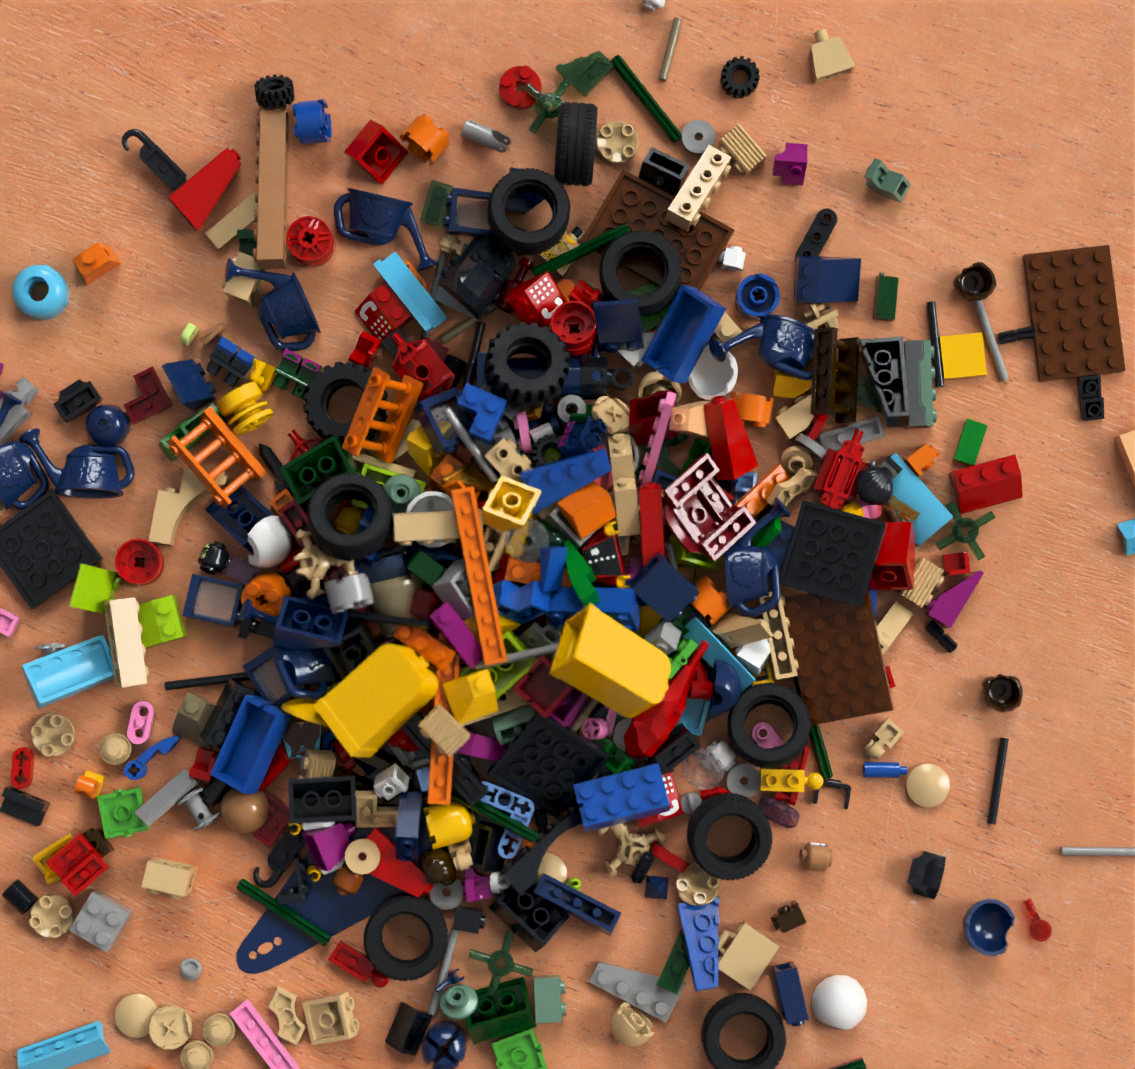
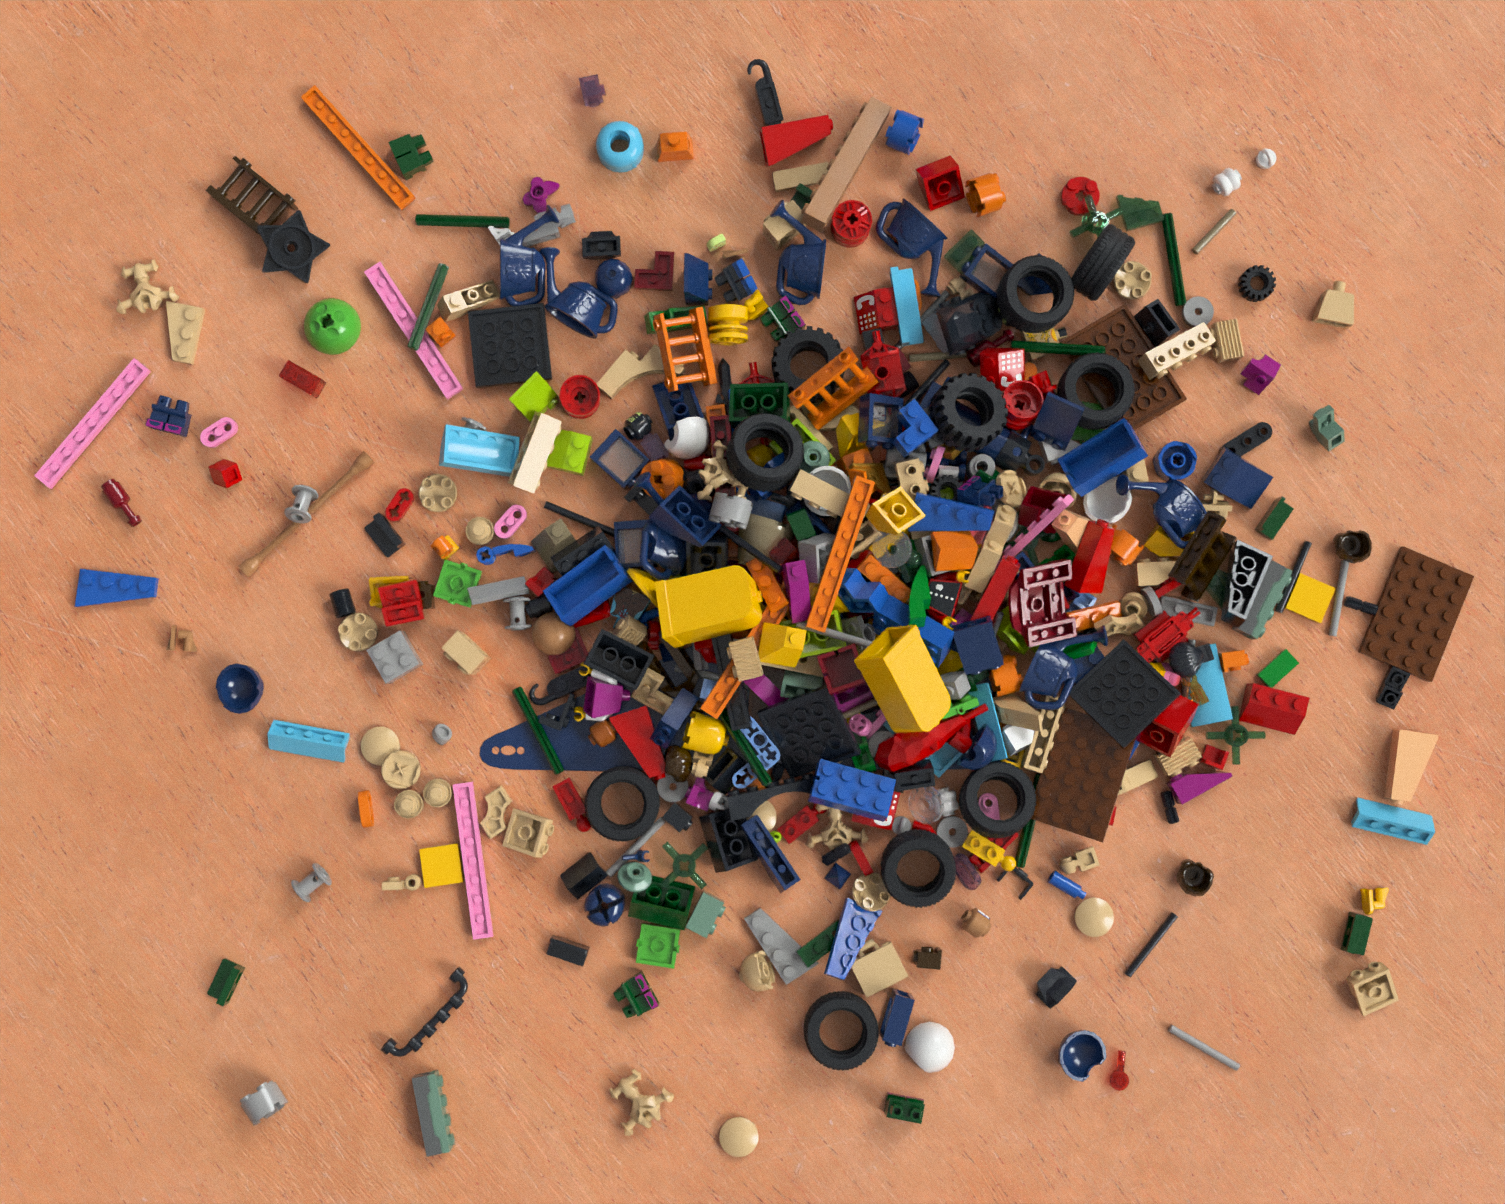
camera: 25 degrees right, 0 degrees up
black tyre [254,74,295,109] -> none
tan piece [345,839,381,874] -> none
red panel [348,331,382,369] -> none
white brick [374,763,409,800] -> none
light grey bar [442,407,499,483] -> none
light grey piece [461,119,511,153] -> none
blue slope [540,546,567,592] -> none
white plate [718,246,746,272] -> none
none -> red plate [777,803,827,844]

